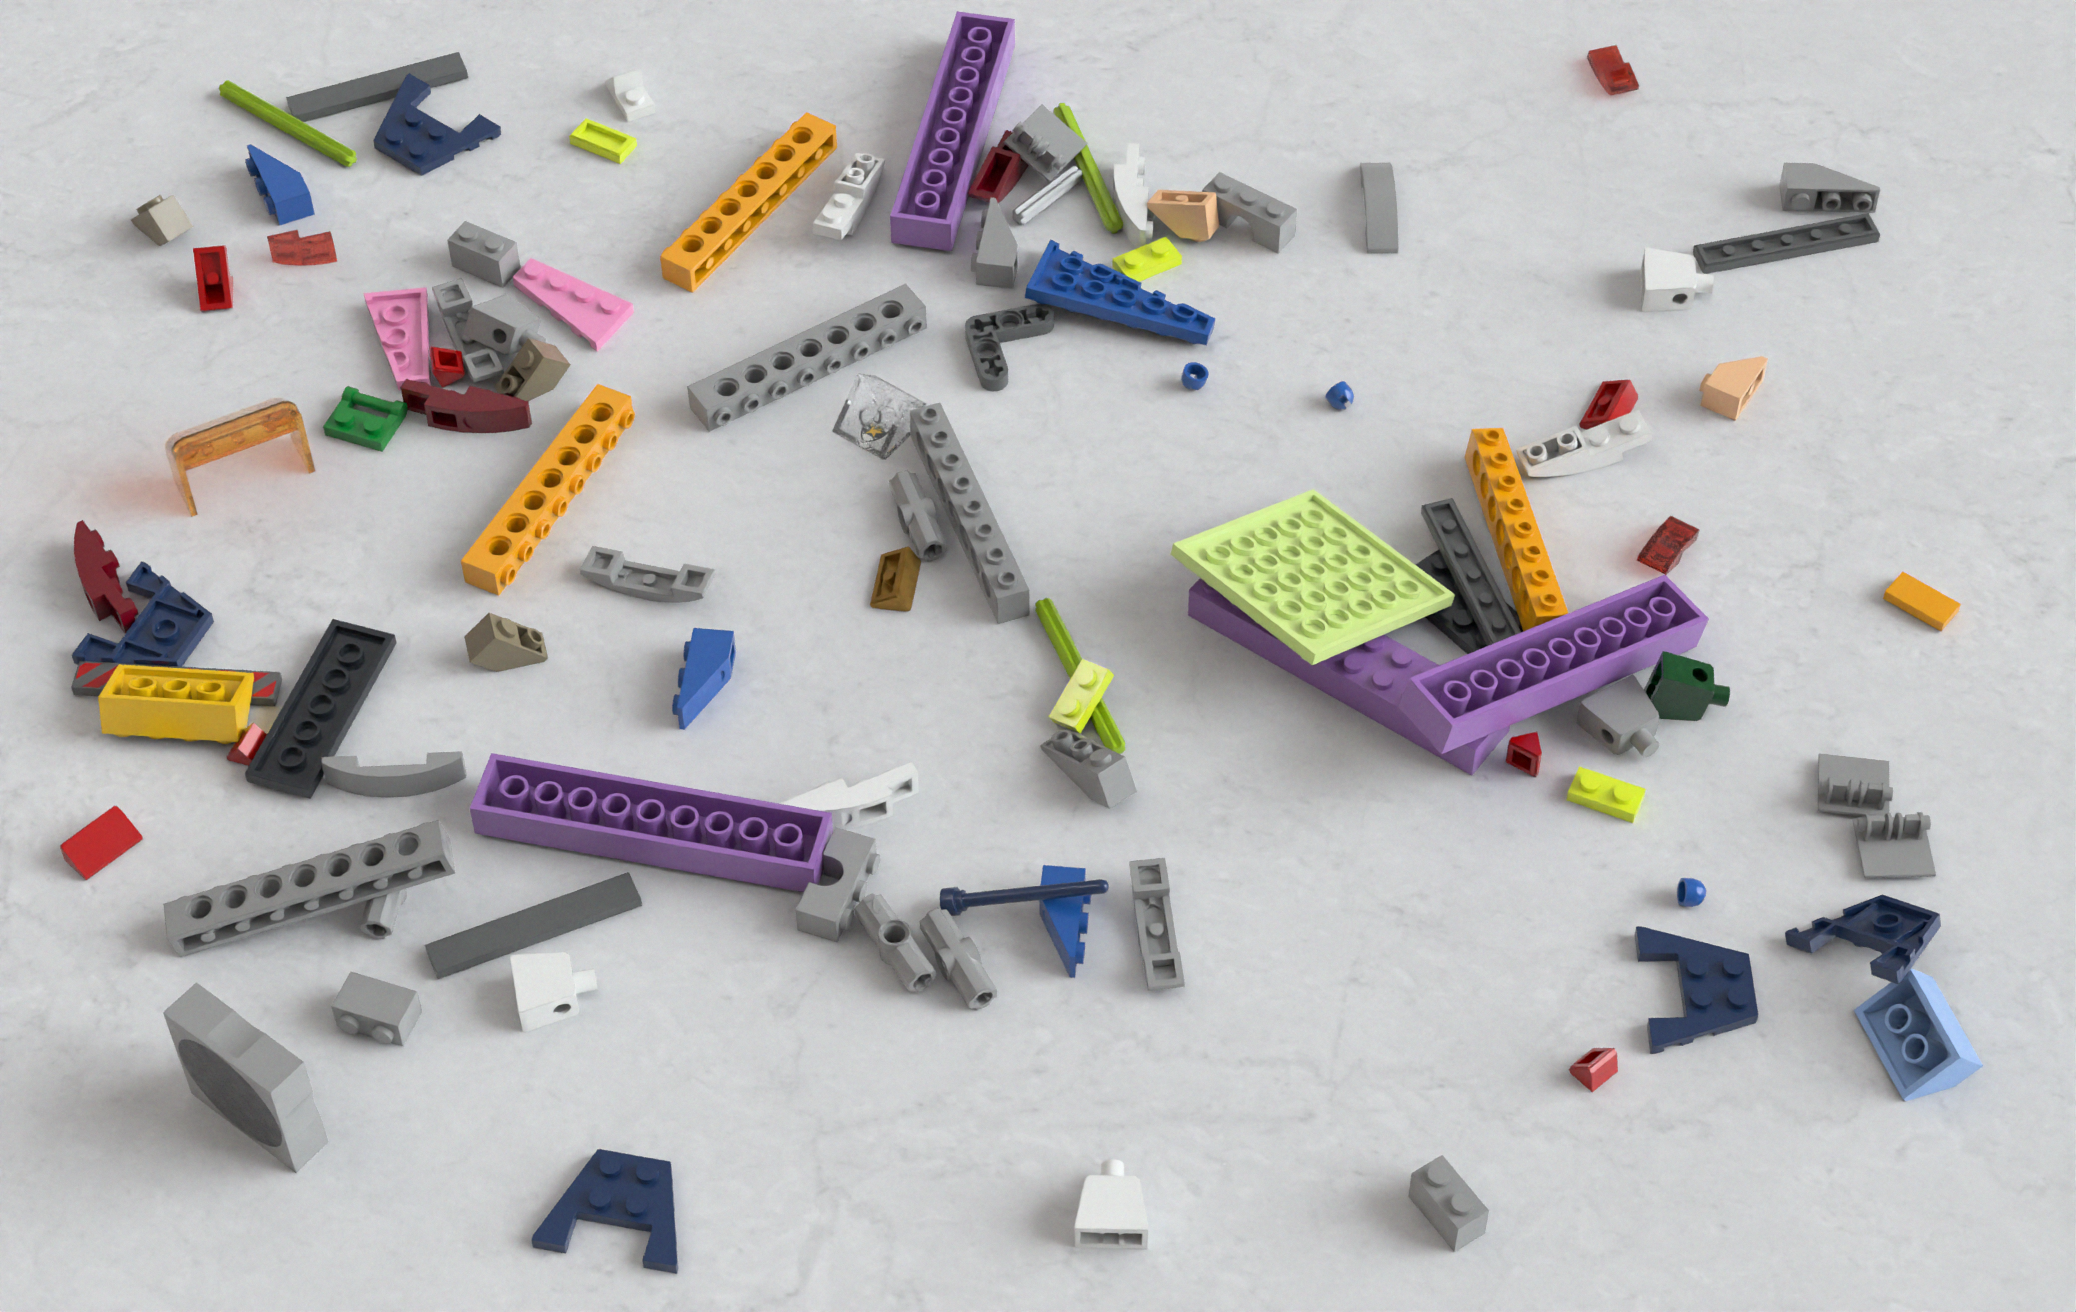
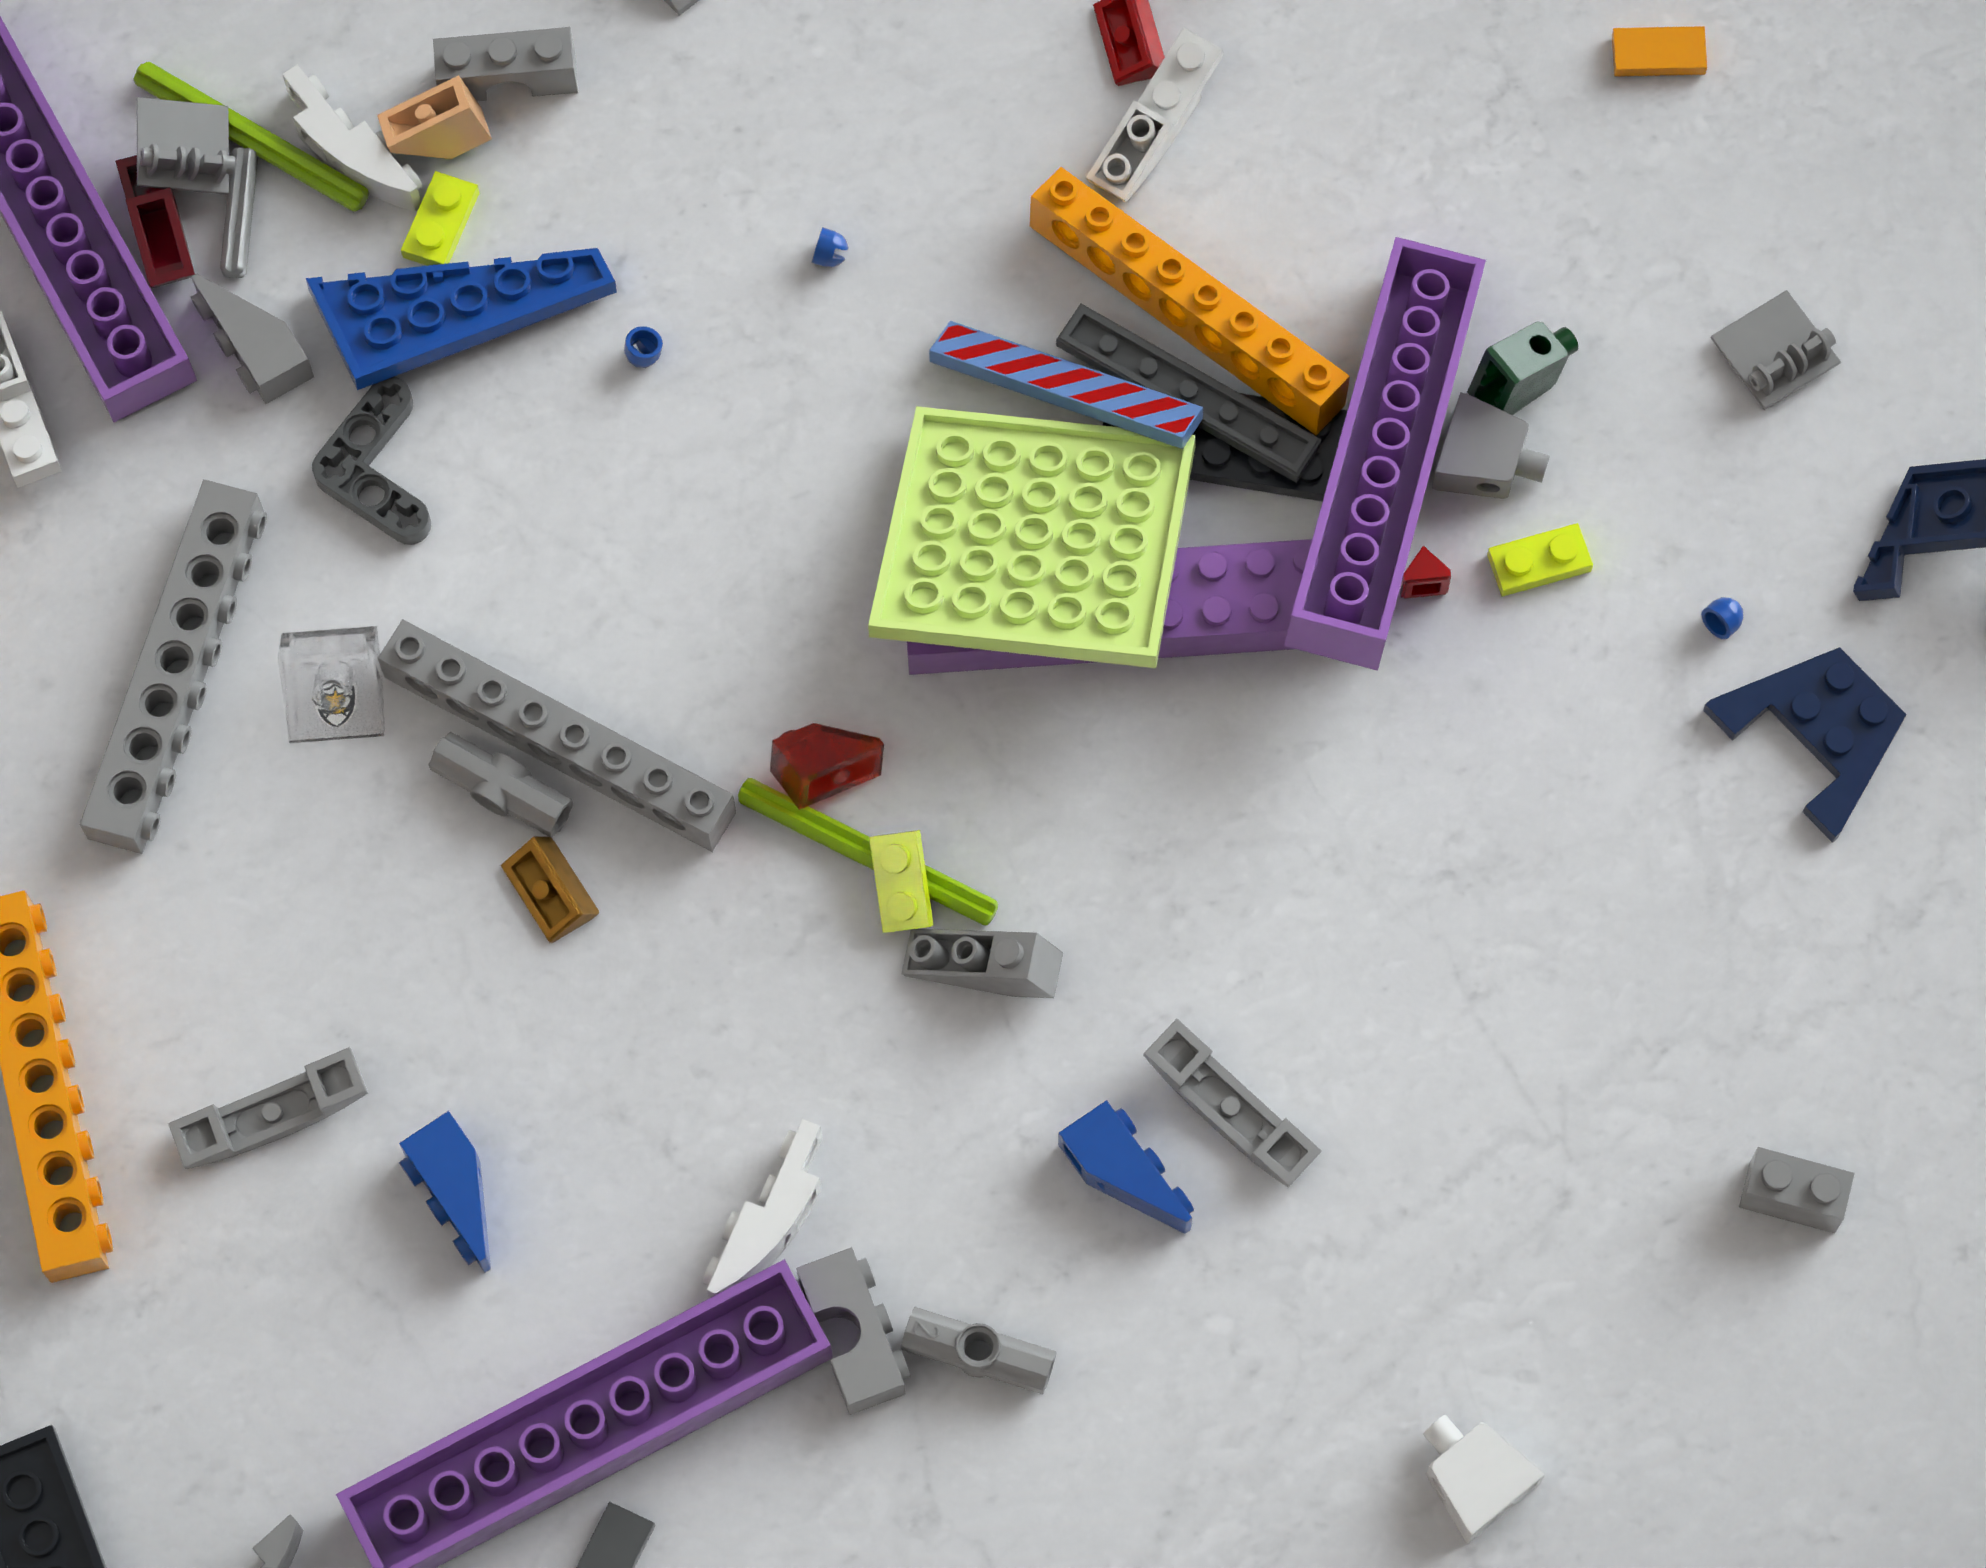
camera: 40 degrees left, 20 degrees up
dark tan slope [464,613,548,672] -> none
light grey piece [919,908,997,1010] -> none
dark blue piece [940,879,1109,916] -> none
slope [1568,1048,1618,1092] -> none
clear red slope [1636,516,1700,575] -> none
light grey hinge [1852,812,1936,878] -> none
none -> clear red slope [770,723,884,810]
none -> medium blue tile [929,321,1203,449]

